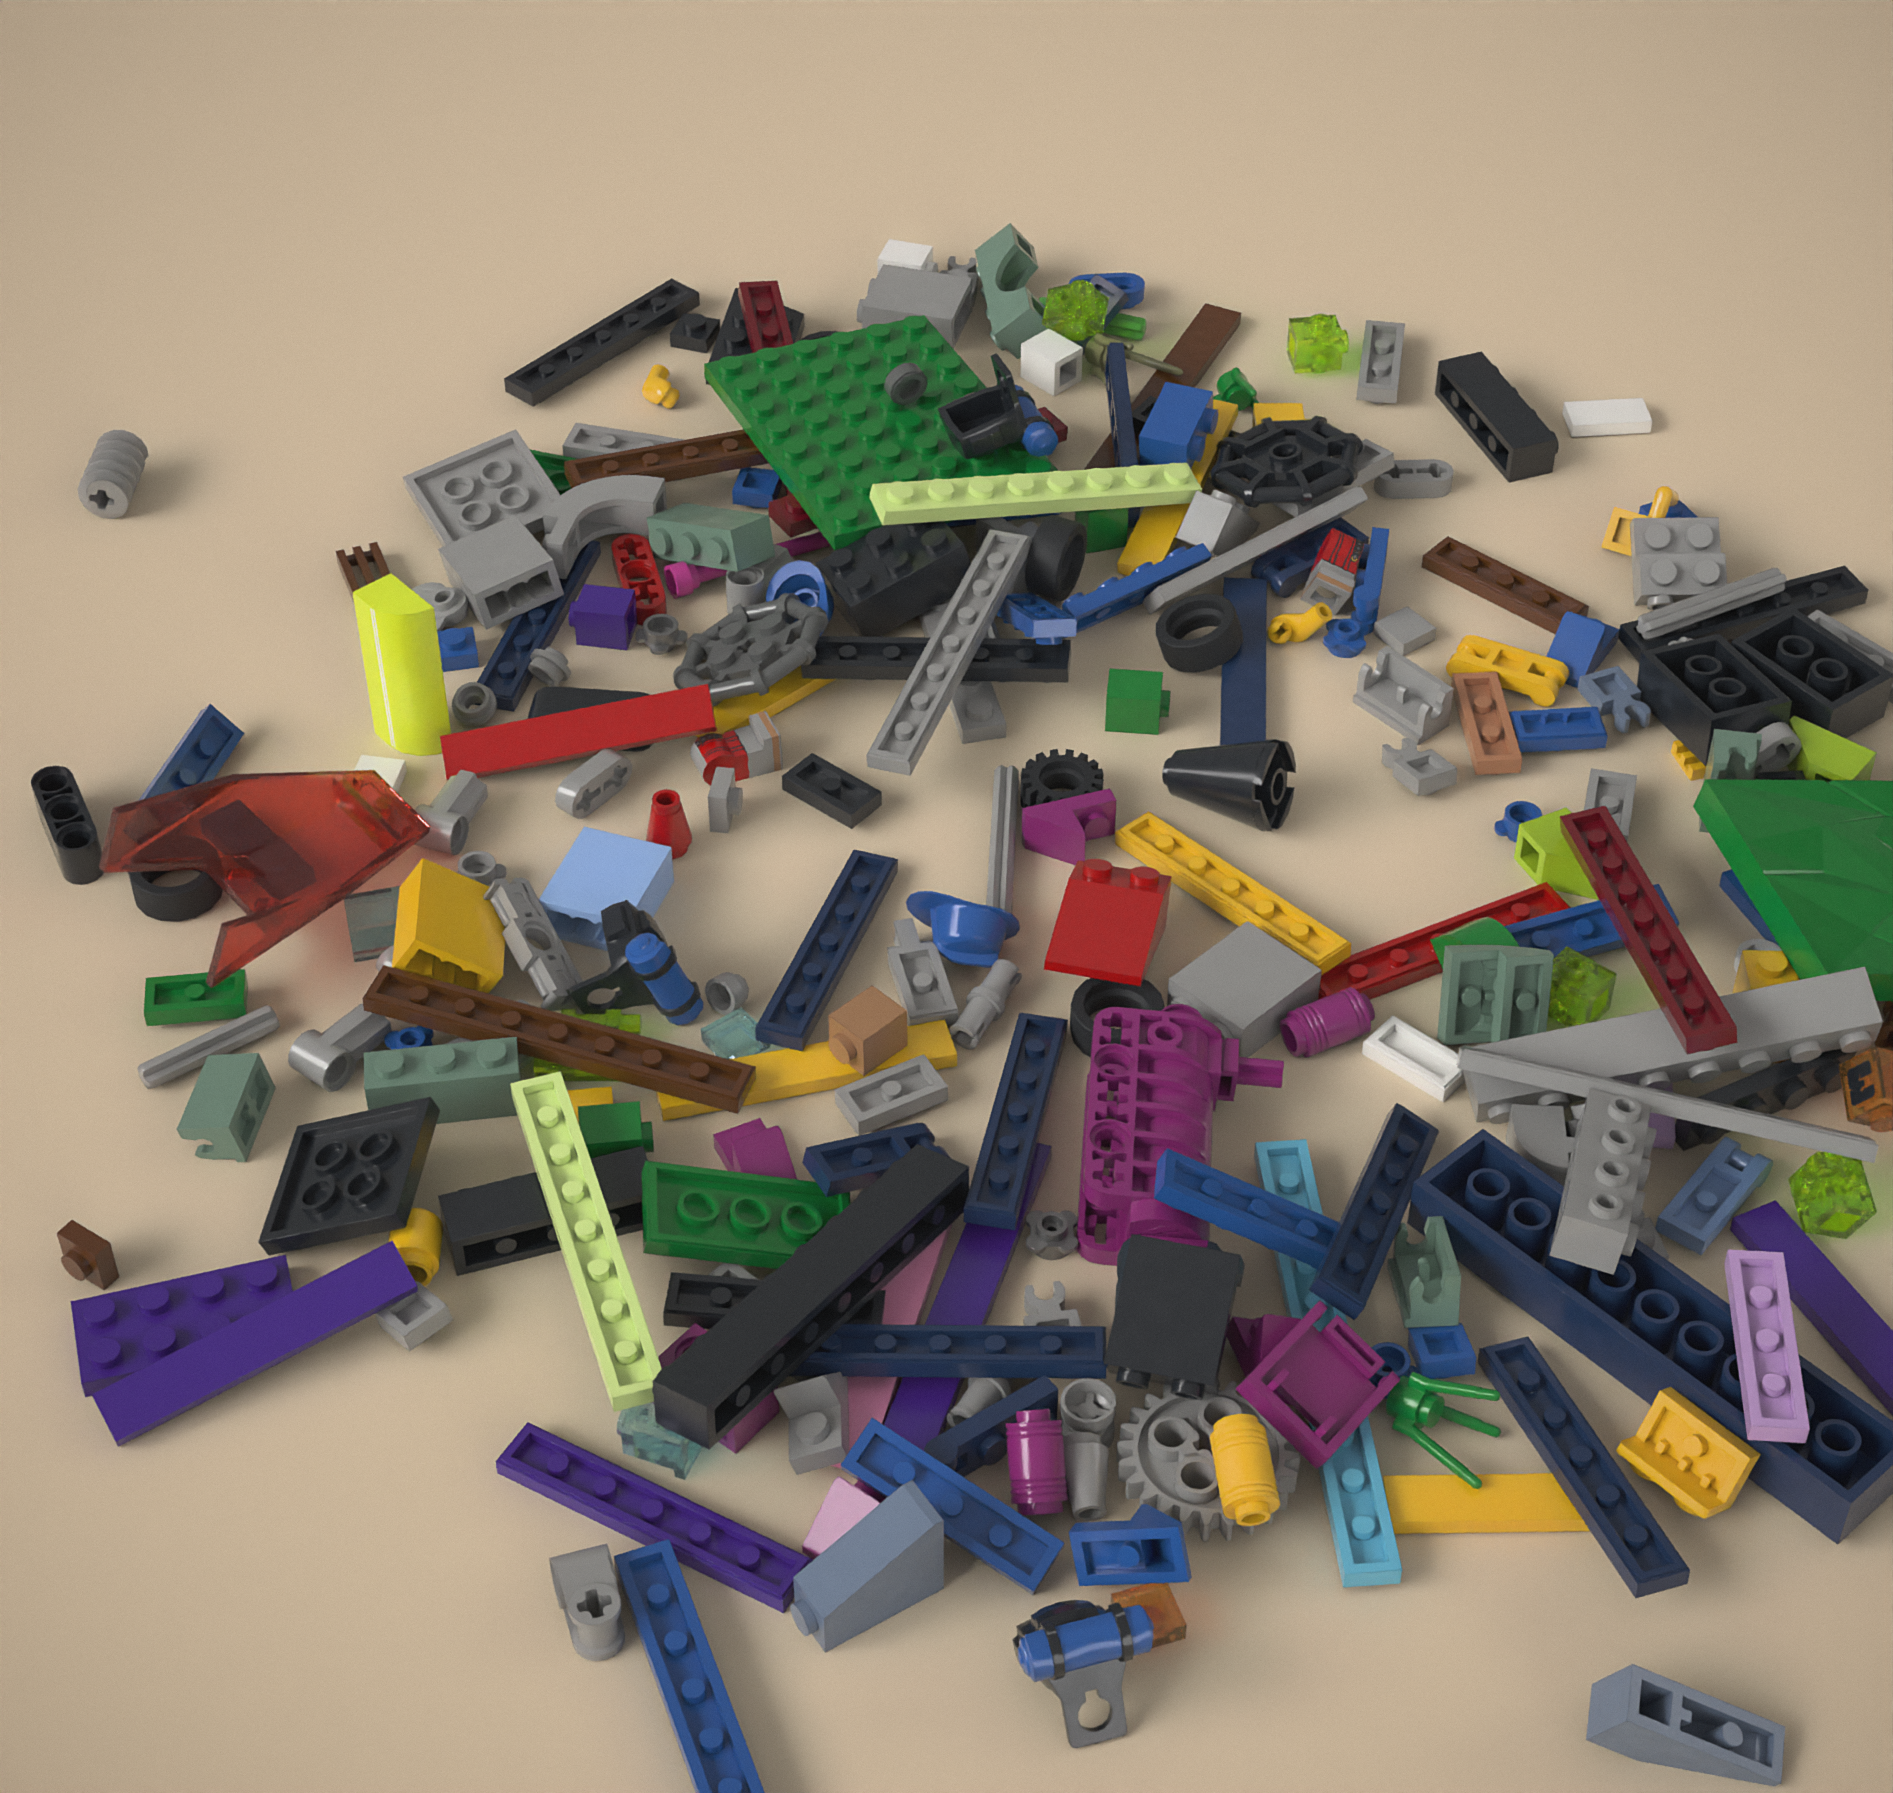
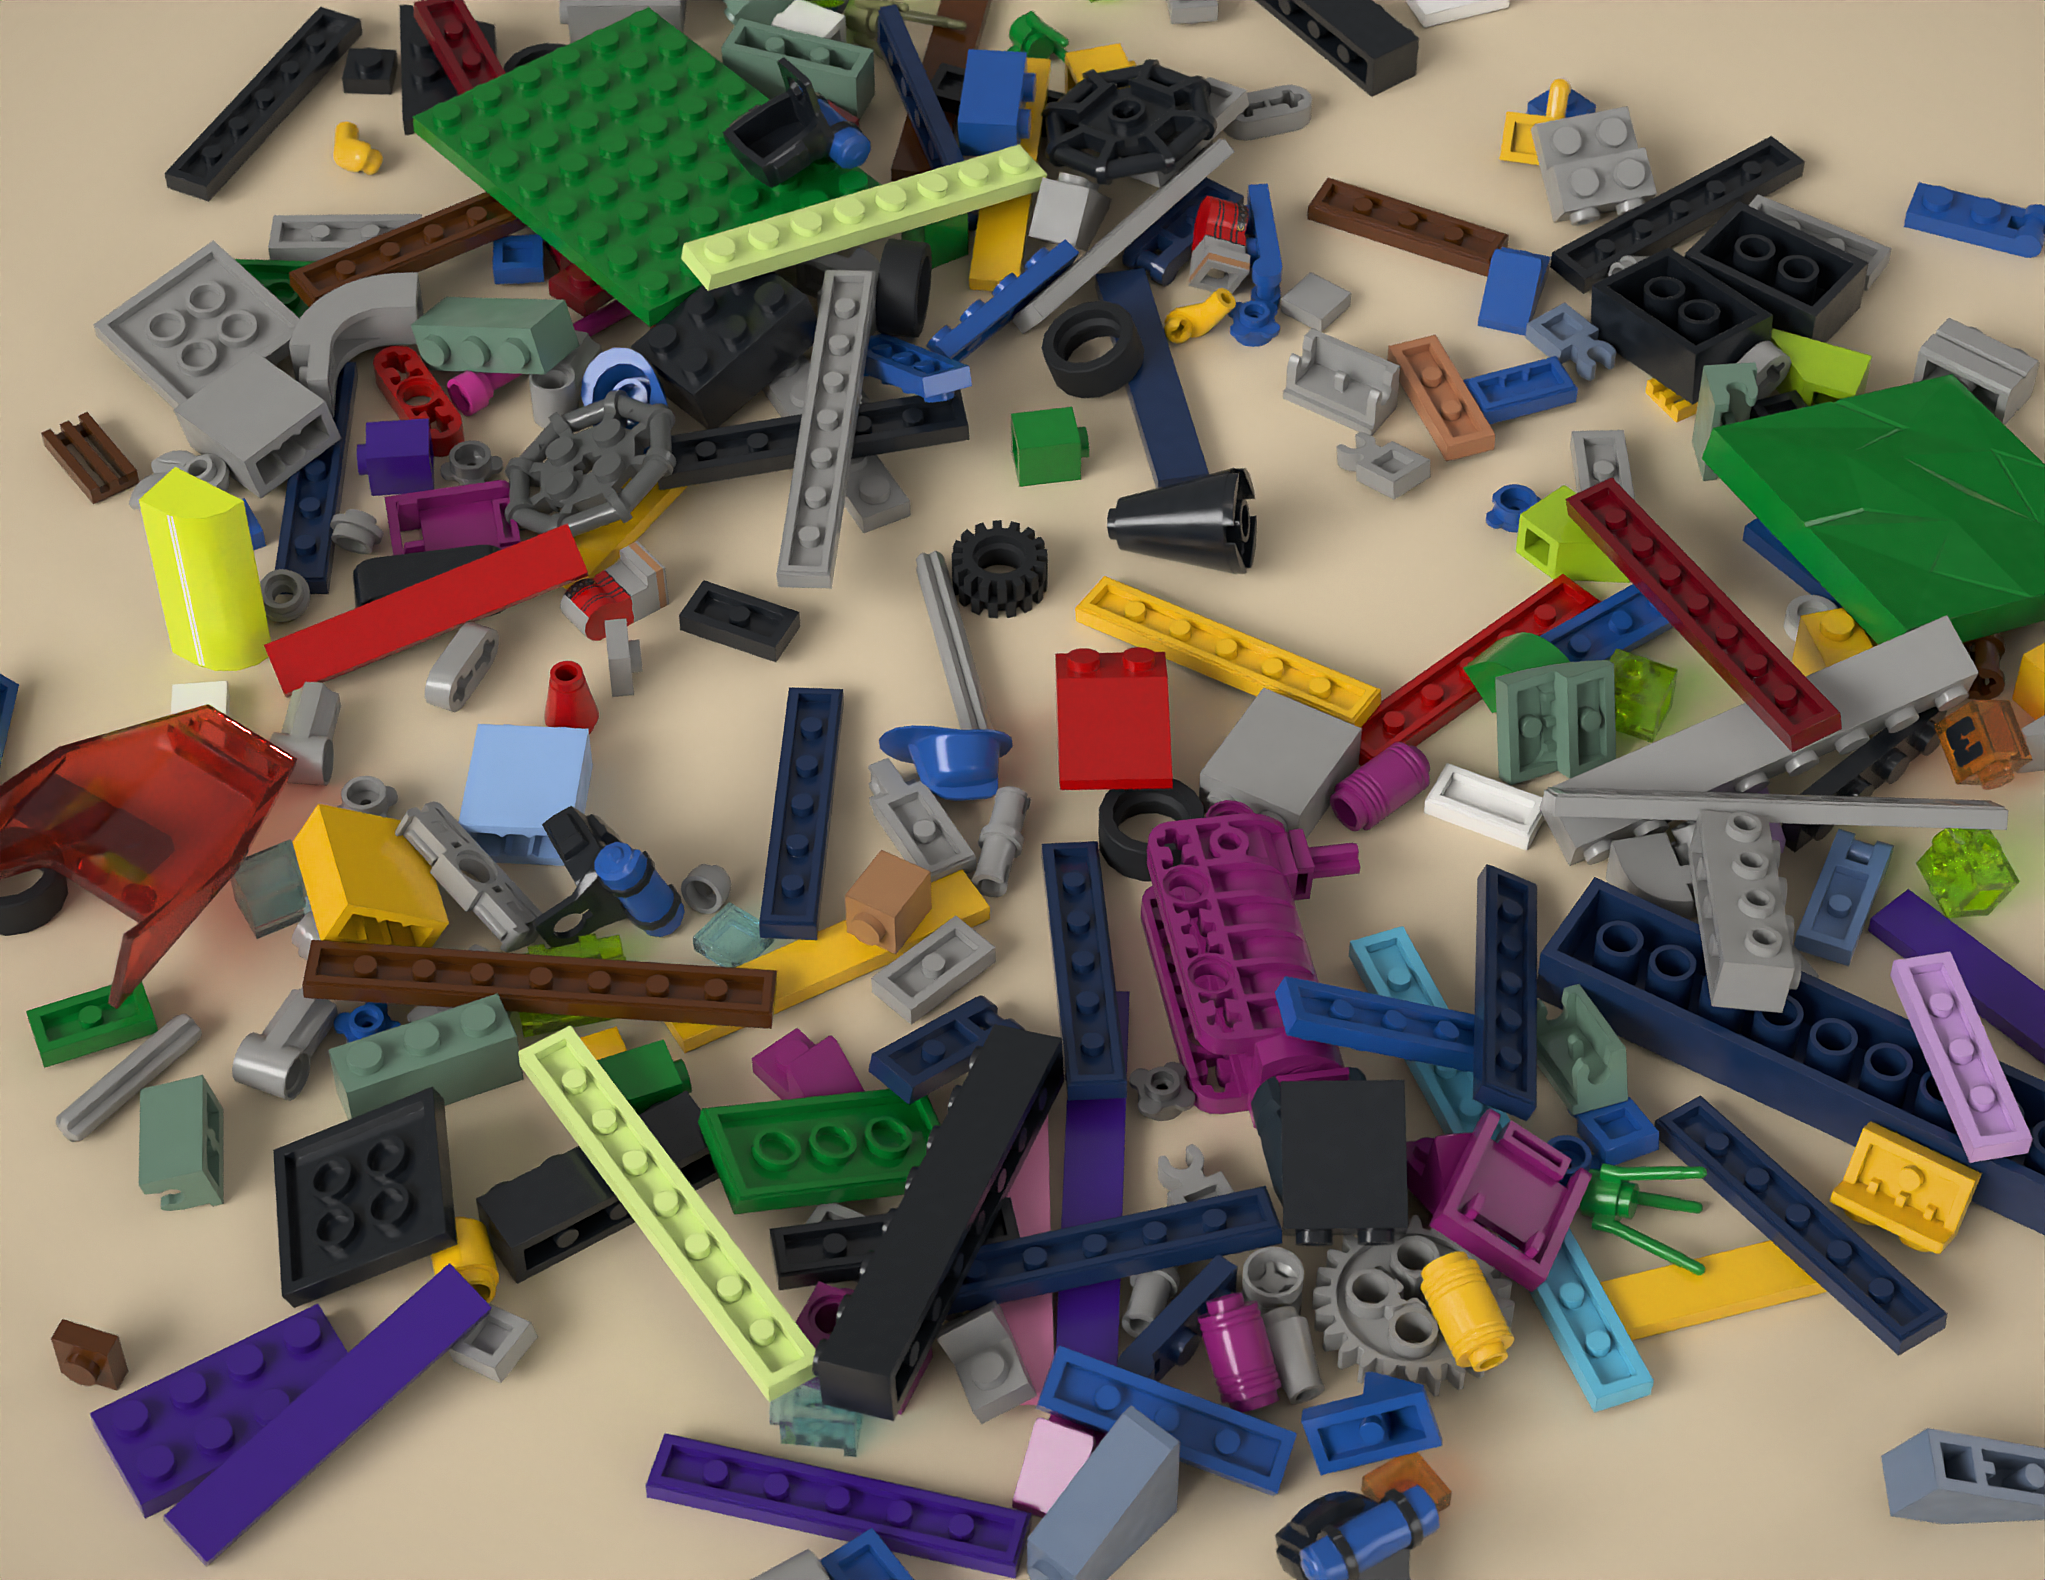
camera: 15 degrees left, 5 degrees up
dark grey tile [884,363,928,405] -> none
magenta slope [1022,788,1117,865] -> none
yellow plate [1446,635,1570,707] -> none
light grey axle [1636,568,1787,640] -> none
none -> magenta container [384,480,521,555]
none -> sand green brick [721,19,875,120]

